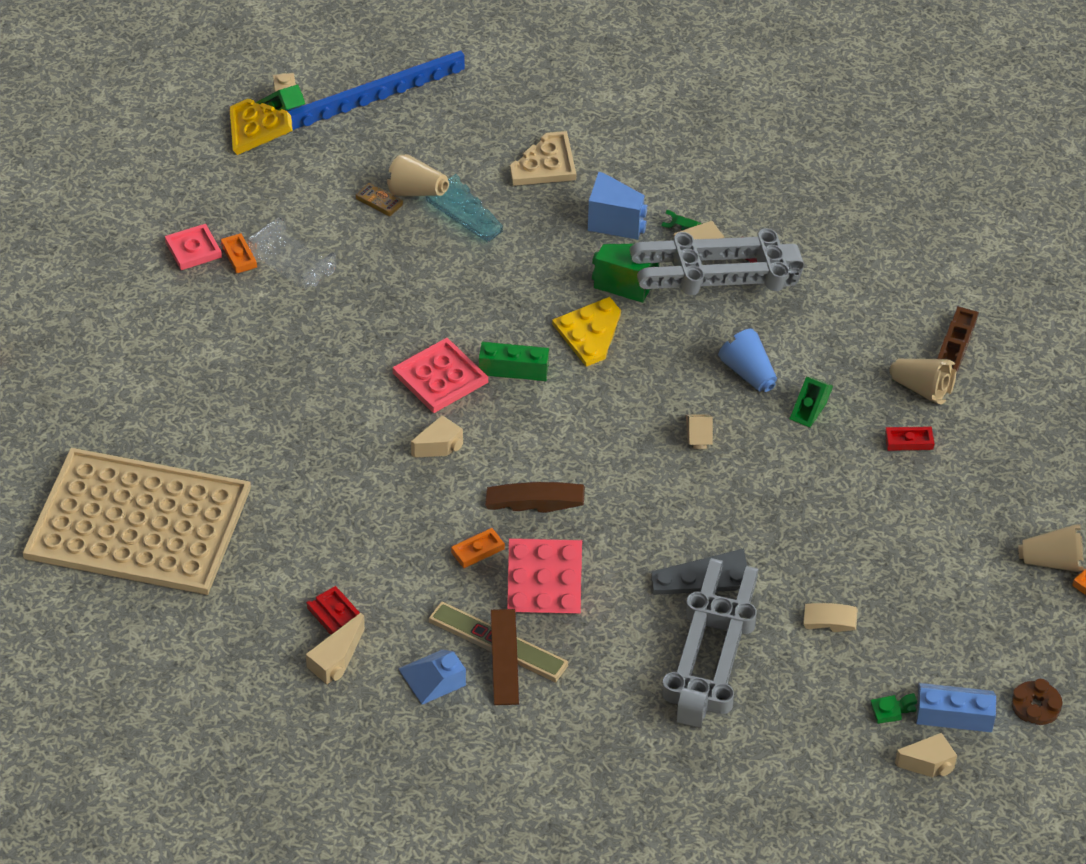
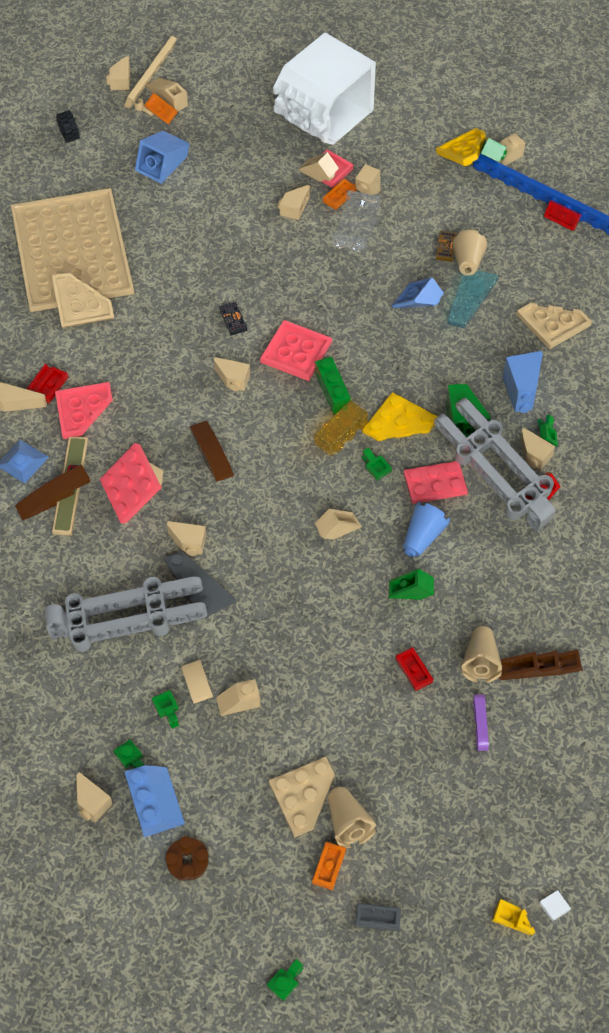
camera: 65 degrees right, 10 degrees up
orange plate [451,528,505,569] -> none
none -> tan plate [52,272,114,328]
none -> coral plate [55,382,113,439]
none -> medium blue slope [135,131,190,184]
none -> green plate [151,690,179,729]
none -> tan slope [167,521,206,556]
none -> tan slope [216,679,261,716]
none -> tile [219,302,247,336]
none -> tan plate [269,757,335,838]
none -> white container [273,33,376,145]
none -> tan slope [278,185,310,220]
none -> tan slope [299,152,339,182]
none -> clear yellow brick [314,400,368,456]
none -> tan slope [355,164,381,195]
none -> green plate [362,447,392,481]
none -> medium blue slope [392,277,444,308]
none -> coral plate [404,461,468,504]
none -> medium lavender beam [473,694,489,751]
none -> red plate [543,200,582,231]

